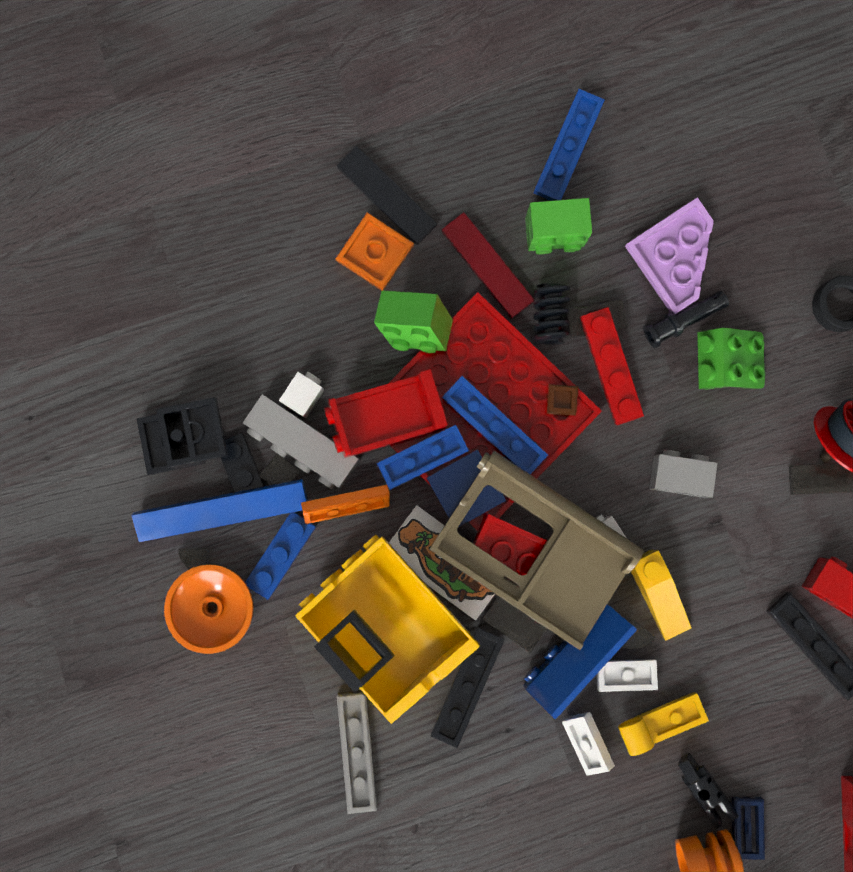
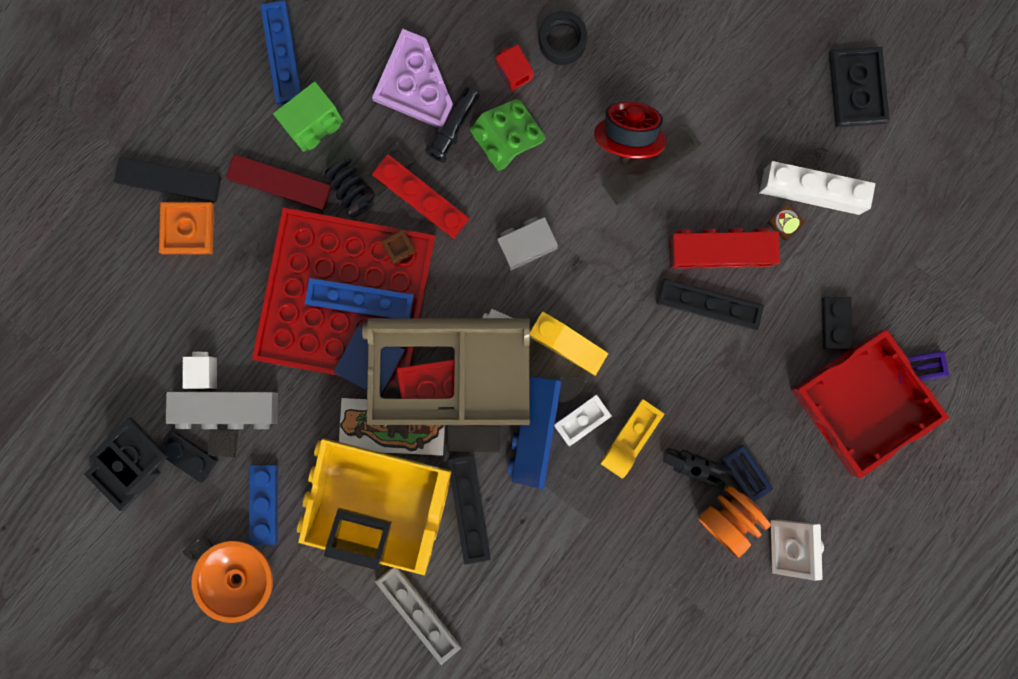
camera: 30 degrees left, 0 degrees up
blue tile [131,479,308,542] -> none
orange tile [301,485,390,524] -> none
red panel [324,369,448,458] -> none
bright green brick [374,291,453,353] -> none
blue plate [377,425,469,490] -> none
white plate [562,712,615,776] -> none
none -> red brick [496,45,533,91]

